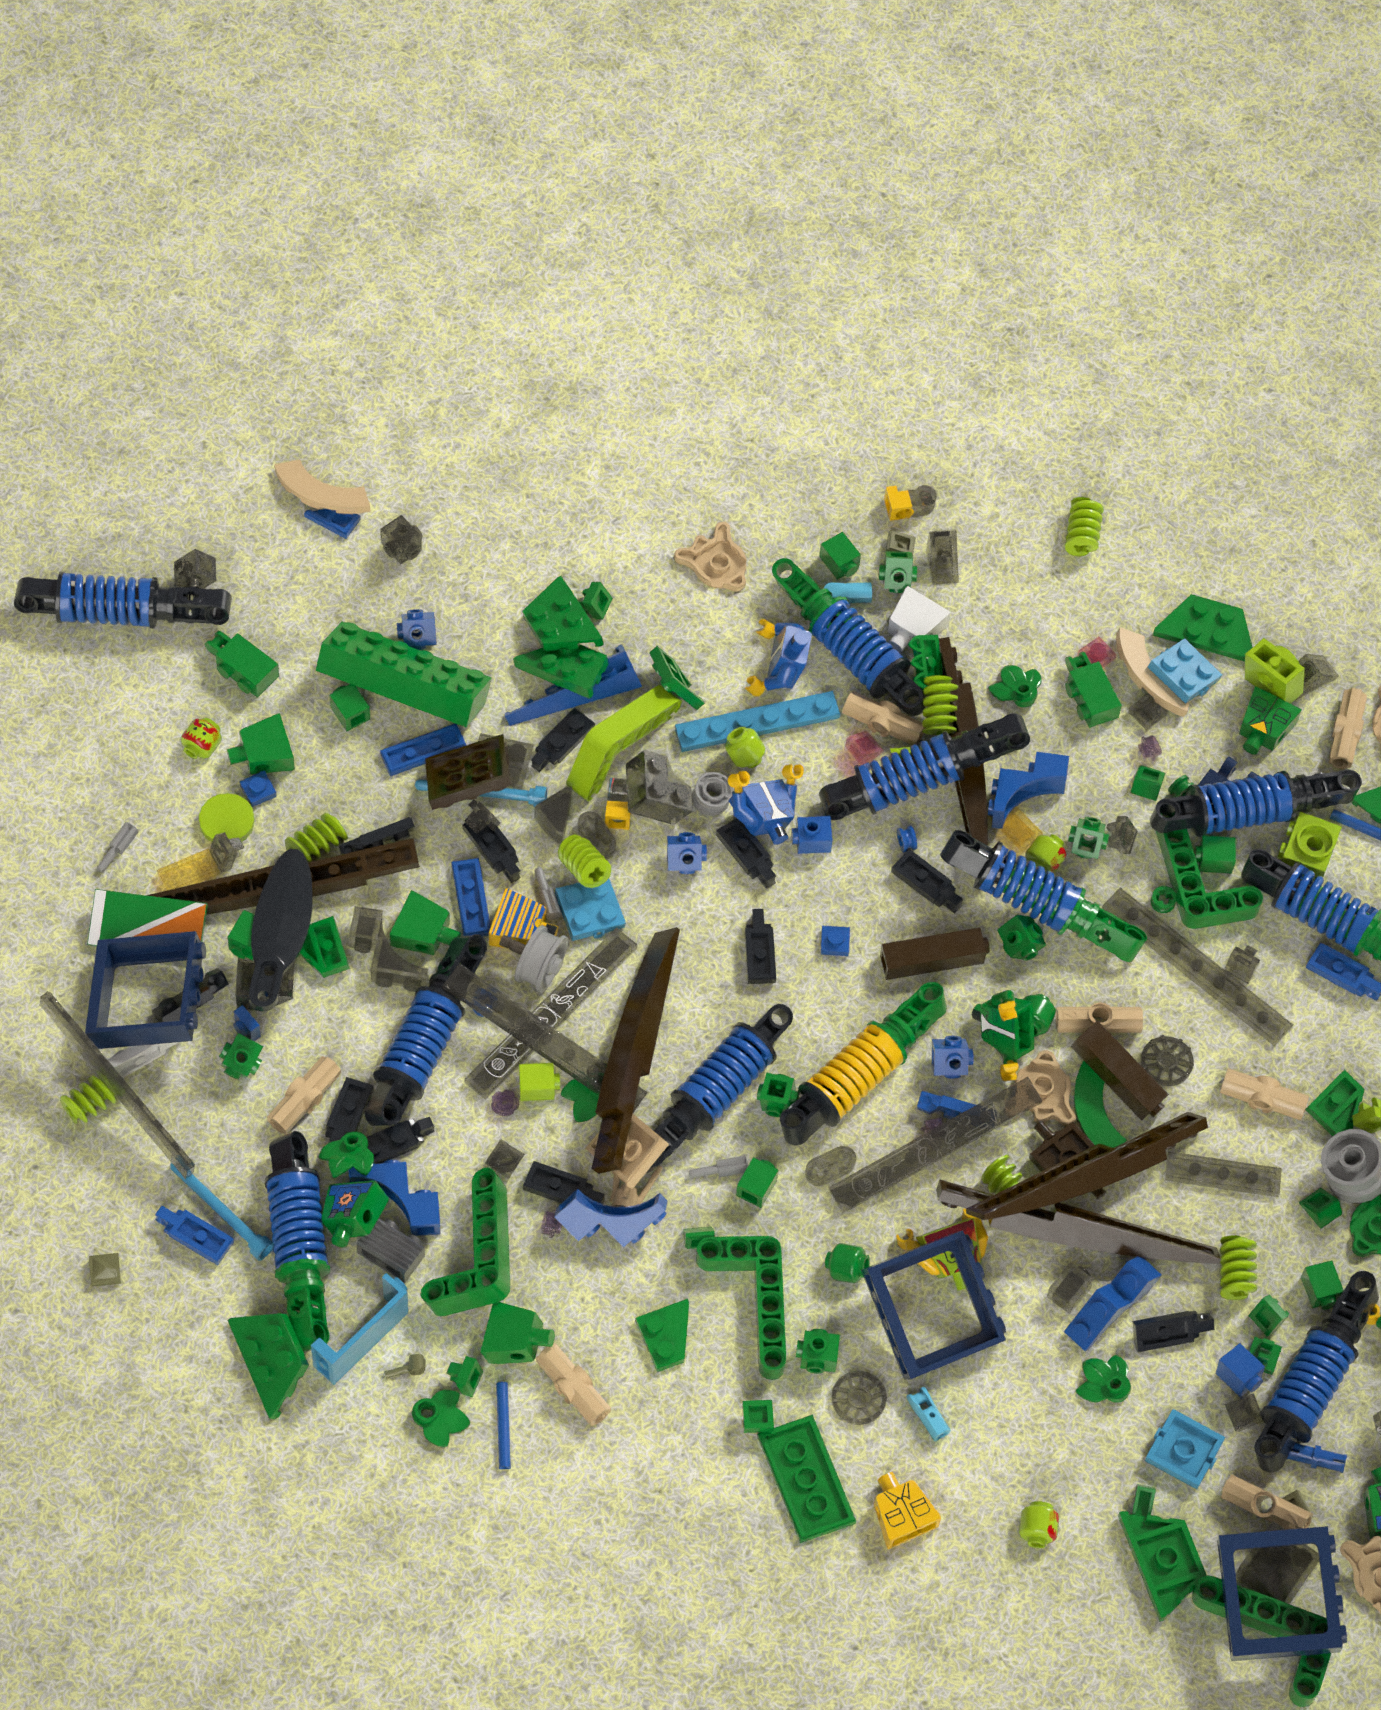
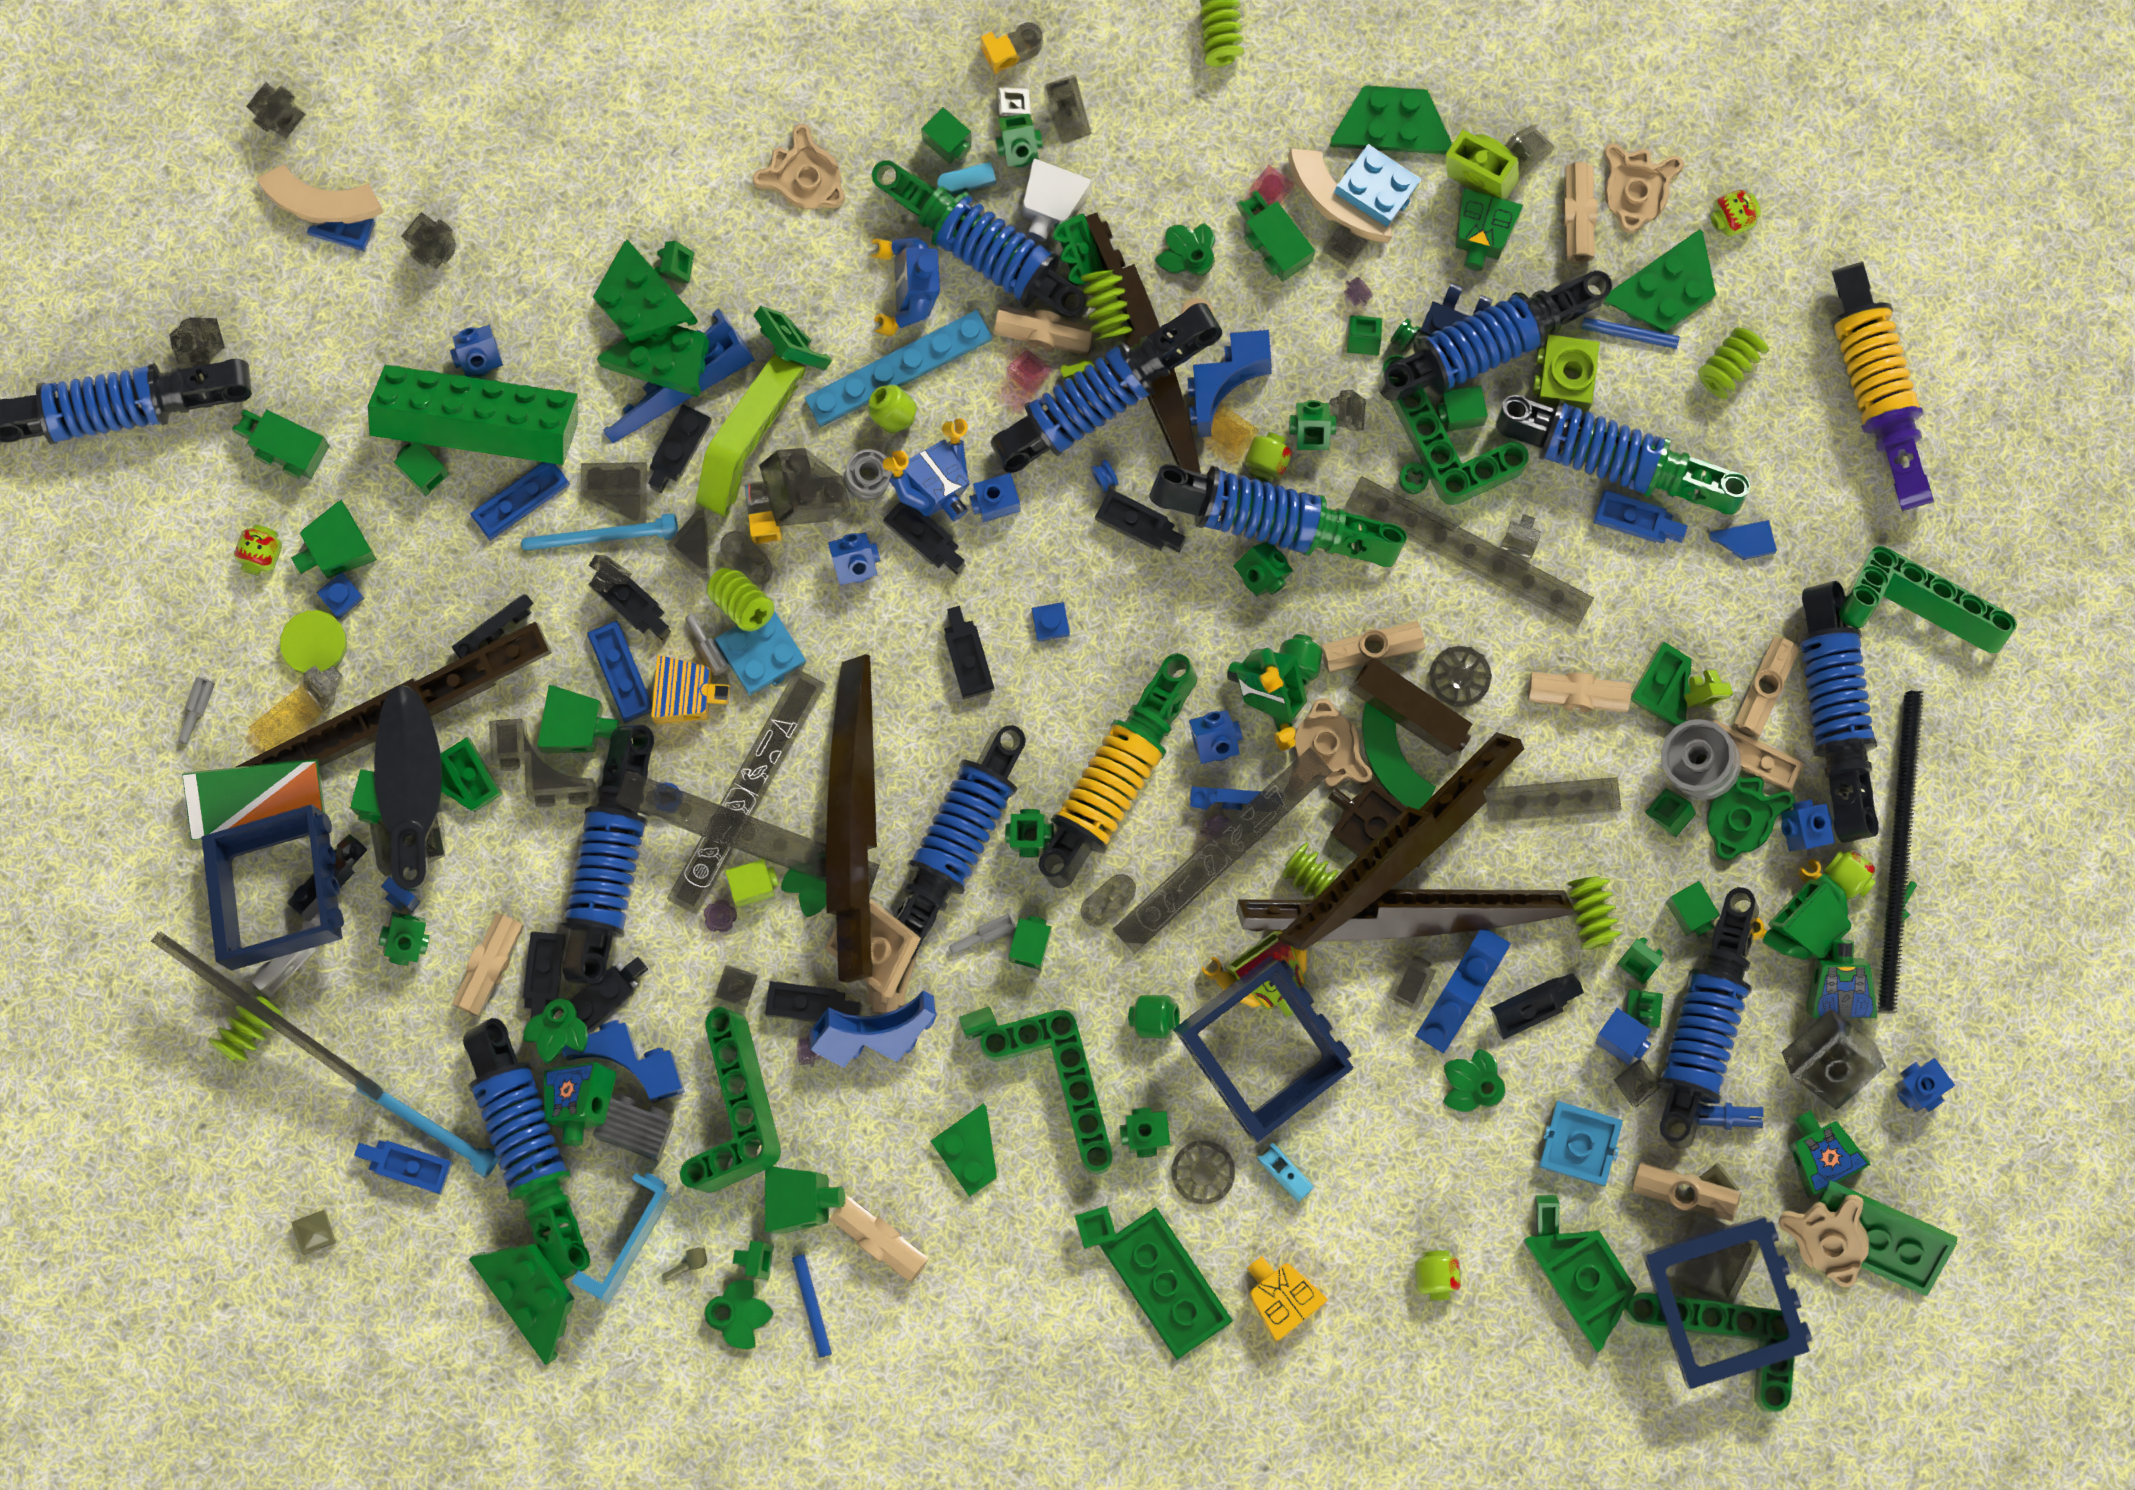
camera: 10 degrees left, 15 degrees up
lime piece [285,813,348,863] -> none
dark brown plate [425,734,512,810] -> none
light grey wheel [499,925,569,993] -> none
dark brown brick [880,928,990,980] -> none
none -> clear smoke brick [246,82,306,139]

